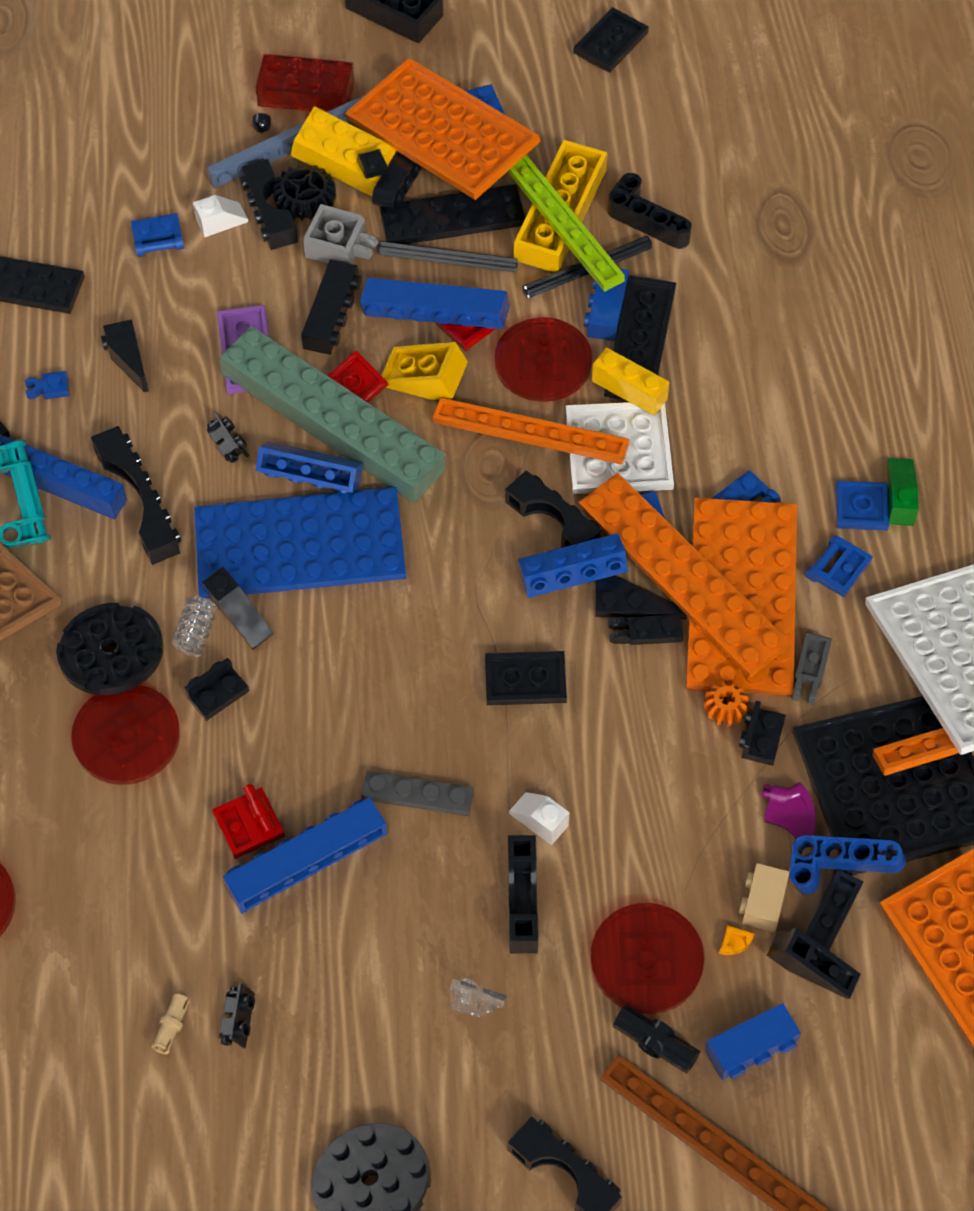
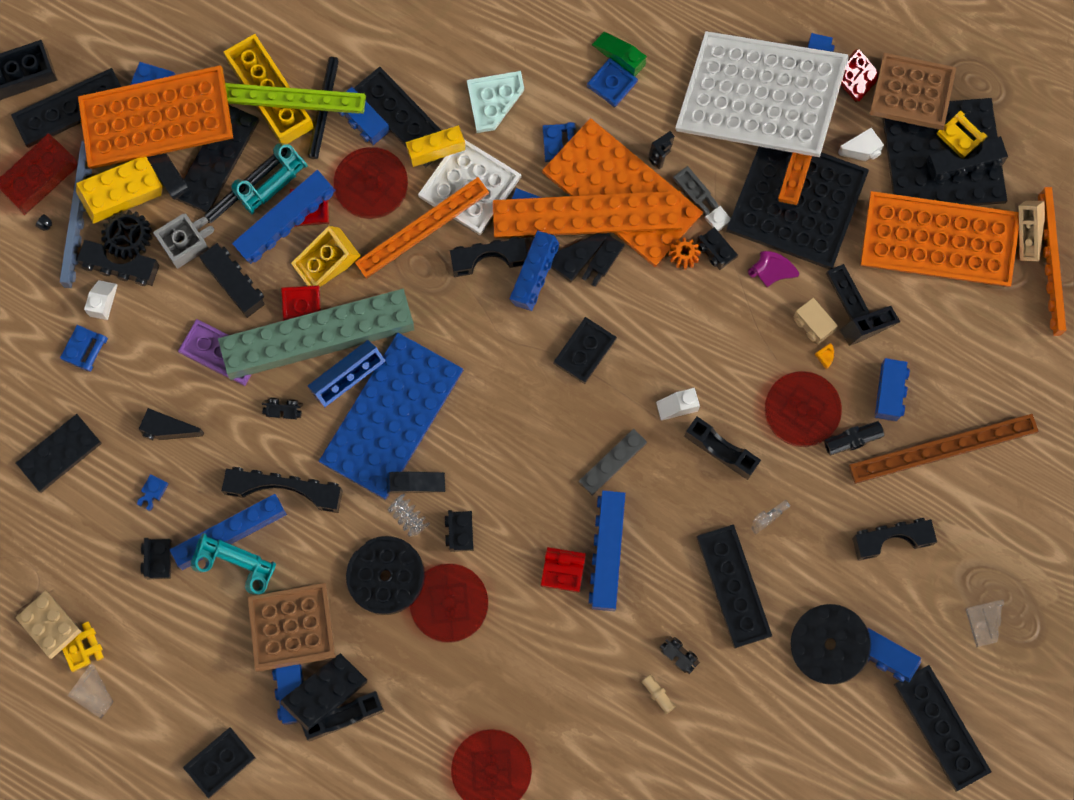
camera: 55 degrees left, 15 degrees up
black plate [357,149,389,179] -> none
black beam [608,173,692,249] -> none
blue beam [790,835,906,895] -> none
blue plate [805,535,873,598] -> none
none -> black plate [11,68,121,148]
none -> teal piece [232,143,308,215]
none -> light aqua plate [467,71,524,133]
none -> black bracket [649,131,675,169]
none -> black plate [696,524,772,649]
none -> white plate [705,206,731,231]

